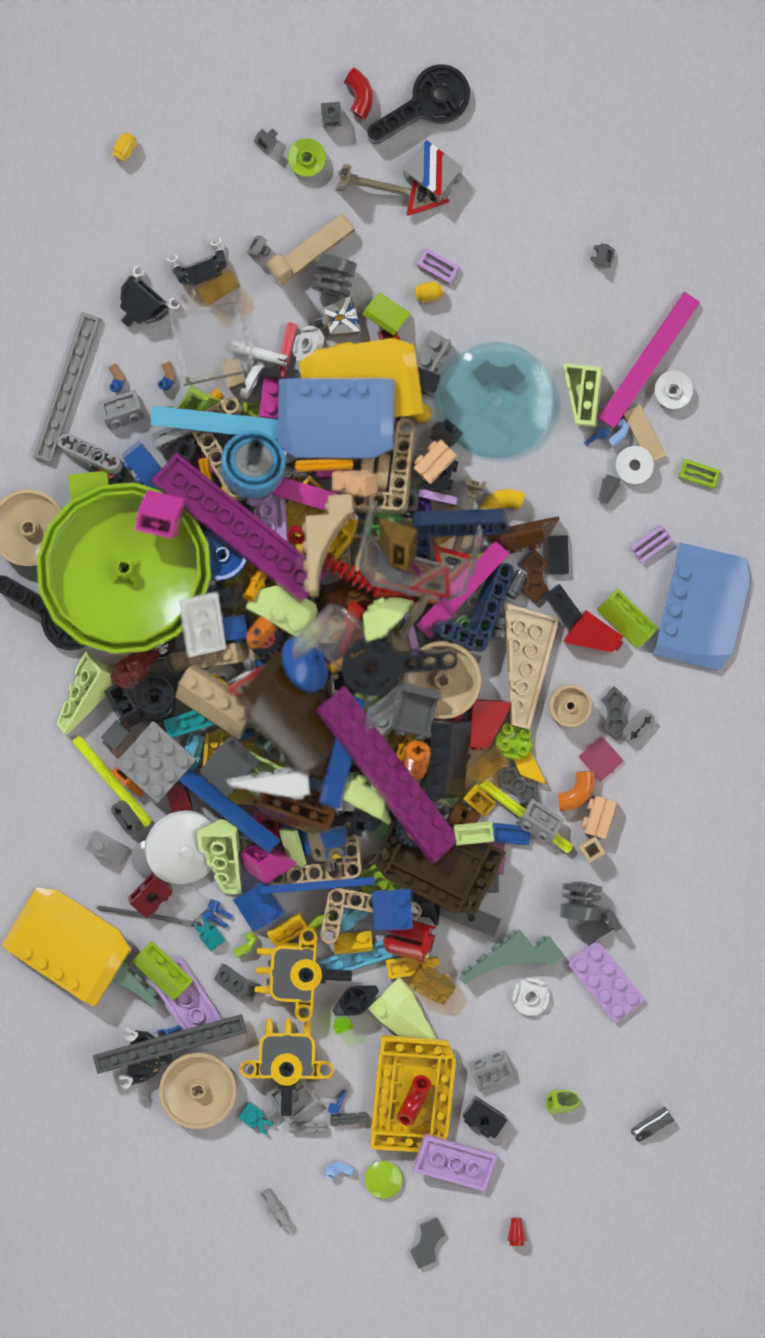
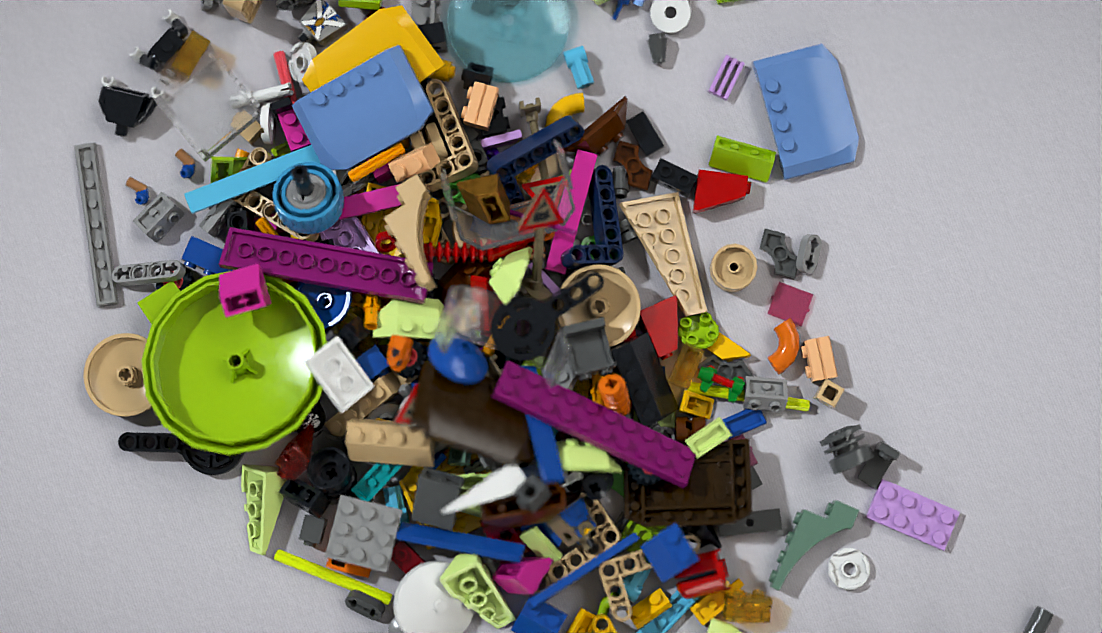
camera: 20 degrees left, 5 degrees down
none -> dark grey brick [514,474,552,513]
none -> medium azure piece [563,45,594,89]
none -> green piece [697,365,745,404]

